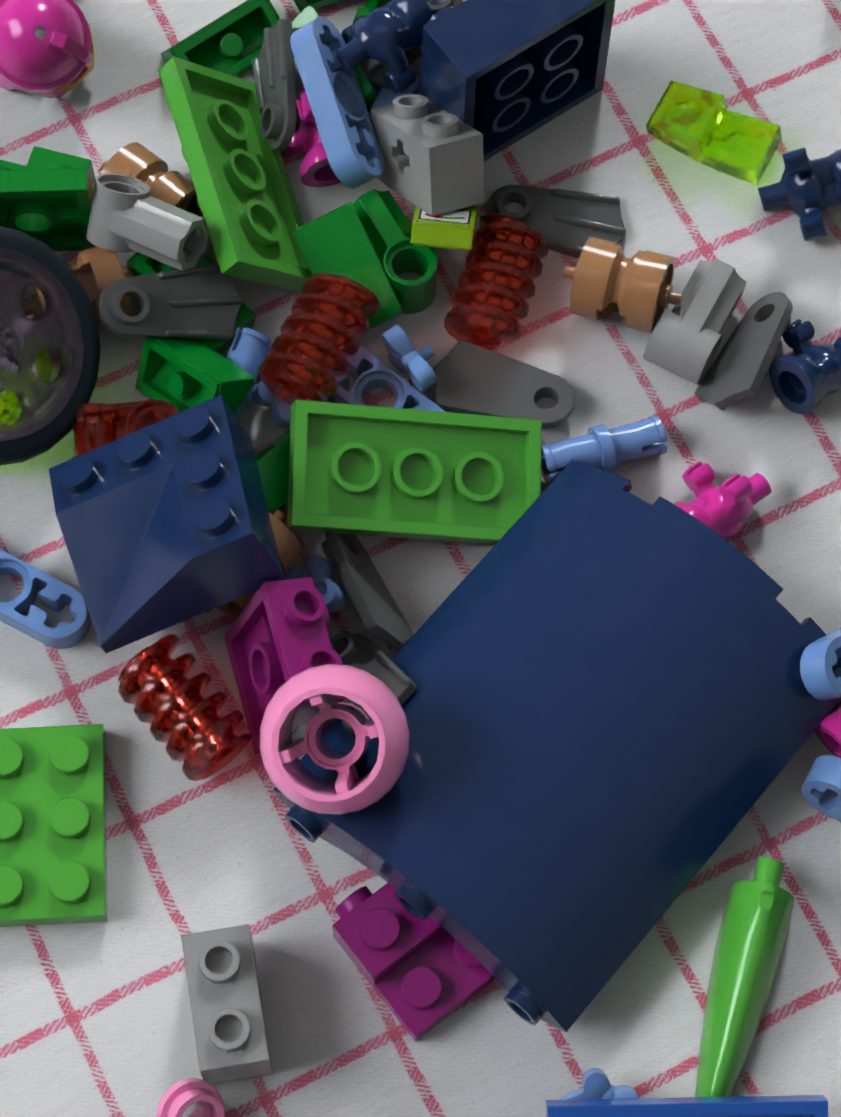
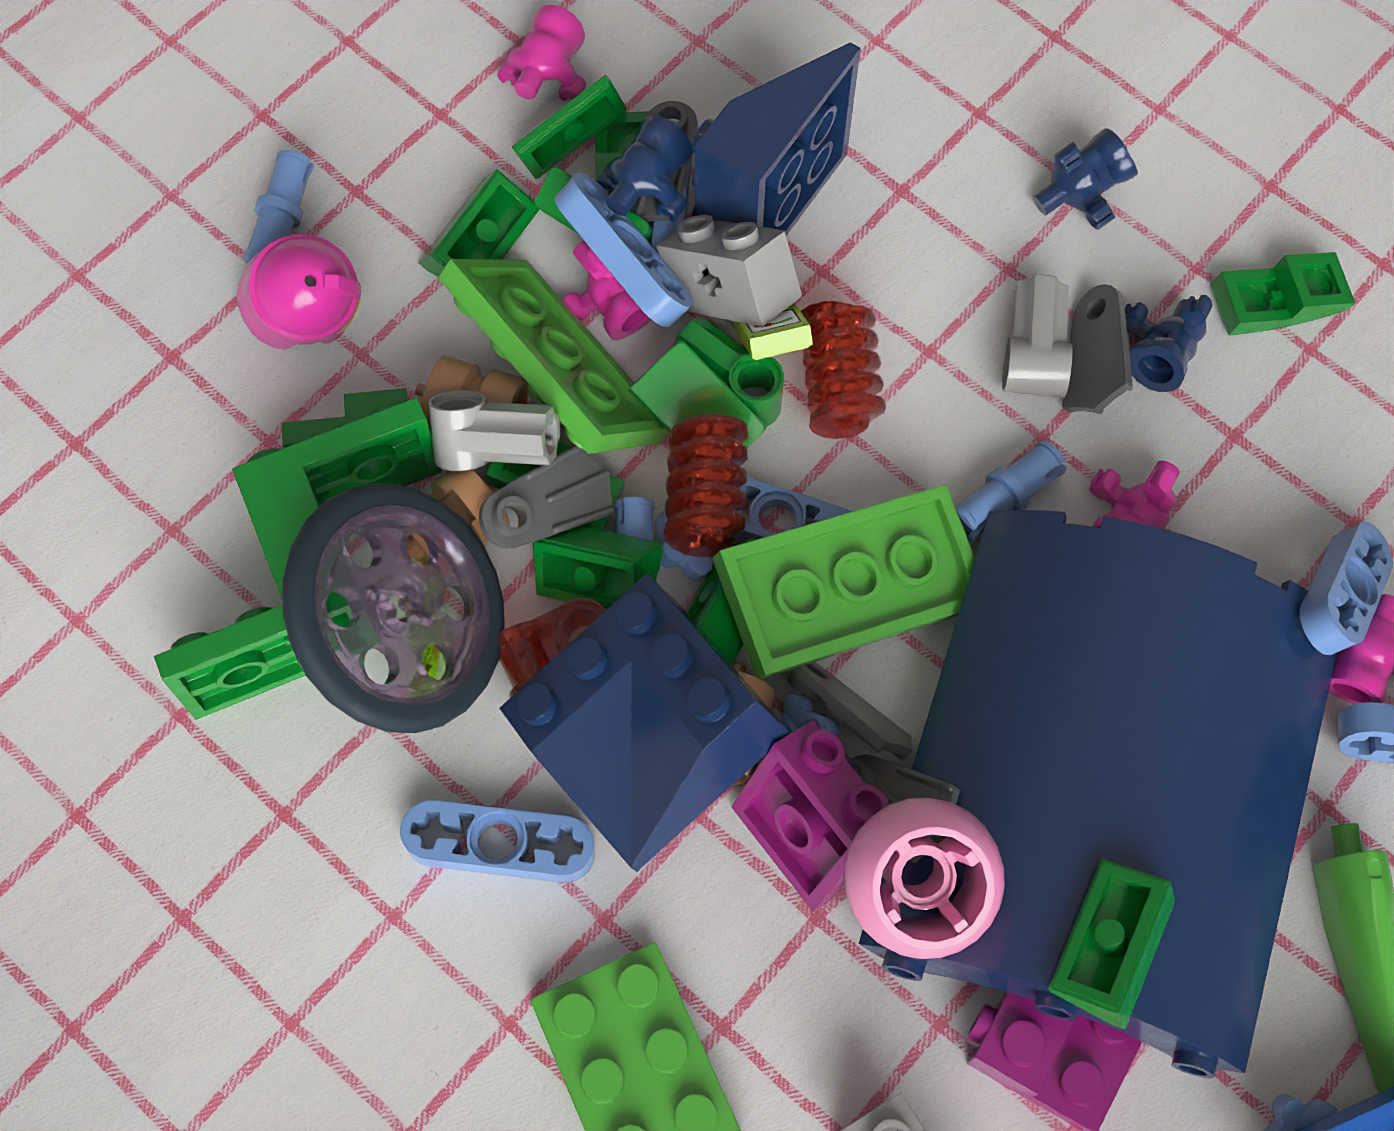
camera: 20 degrees left, 0 degrees up
clear red piece [118,634,251,781] -> none
dark grey piece [252,19,297,151] -> none
medium blue piece [381,324,438,394] -> none
dark grey piece [433,340,574,427] -> none
dark grey piece [487,185,626,259] -> none
medium nougat wheel [562,237,683,334] -> none
clear neon green slope [646,80,782,185] -> none
none -> green slope [1048,858,1175,1029]

